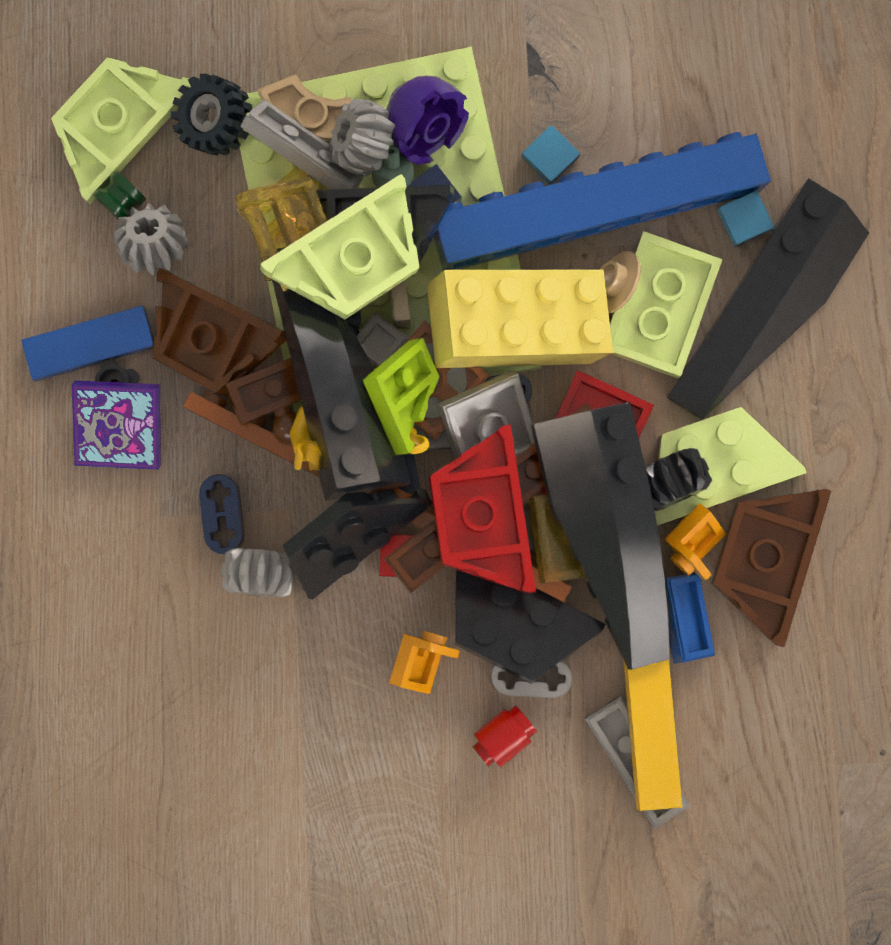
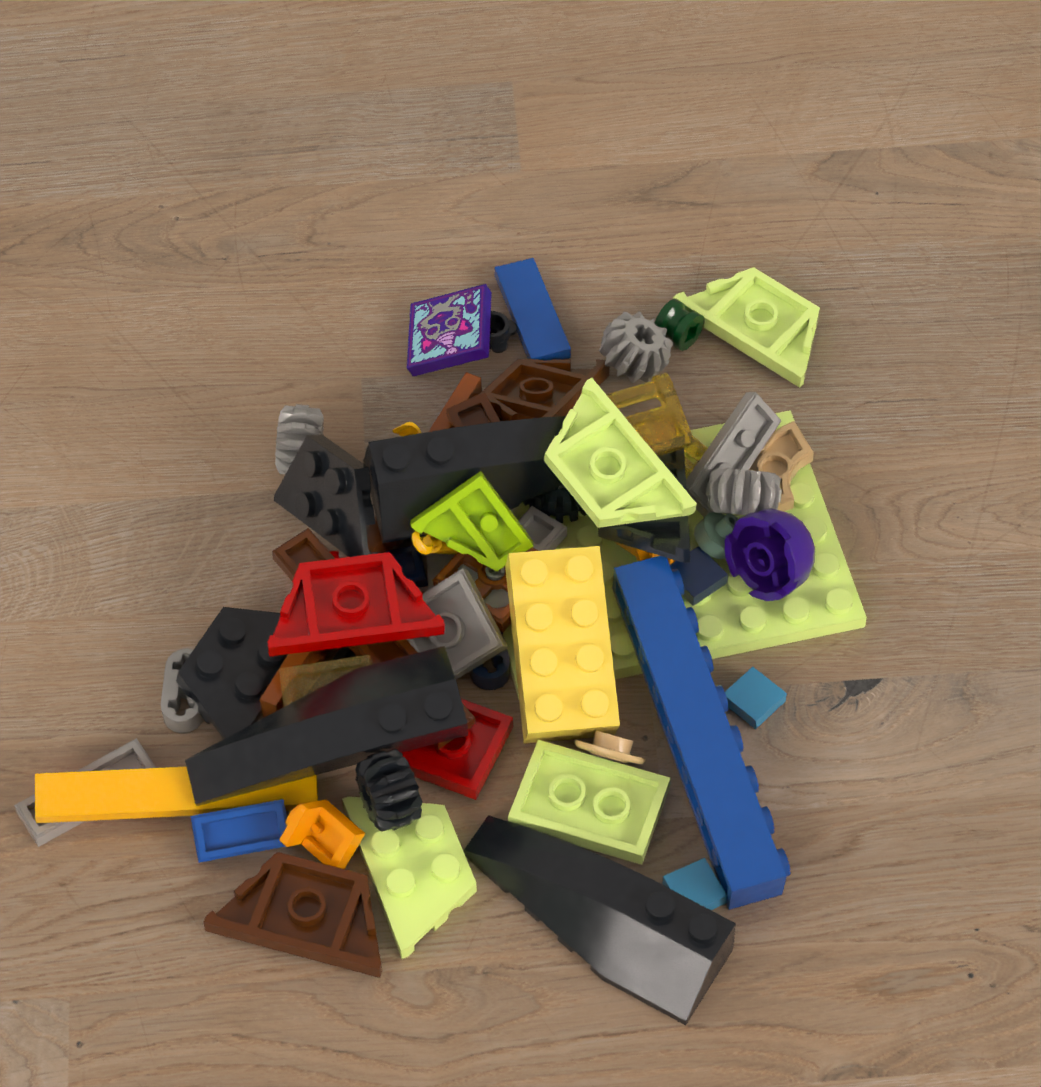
camera: 90 degrees right, 30 degrees down
black bush [171,73,252,156] -> none
dark blue beam [199,474,245,554] -> none
dark tan tile [389,280,411,329] -> none
light orange bracket [389,630,460,694] -> none
red brick [472,705,538,768] -> none

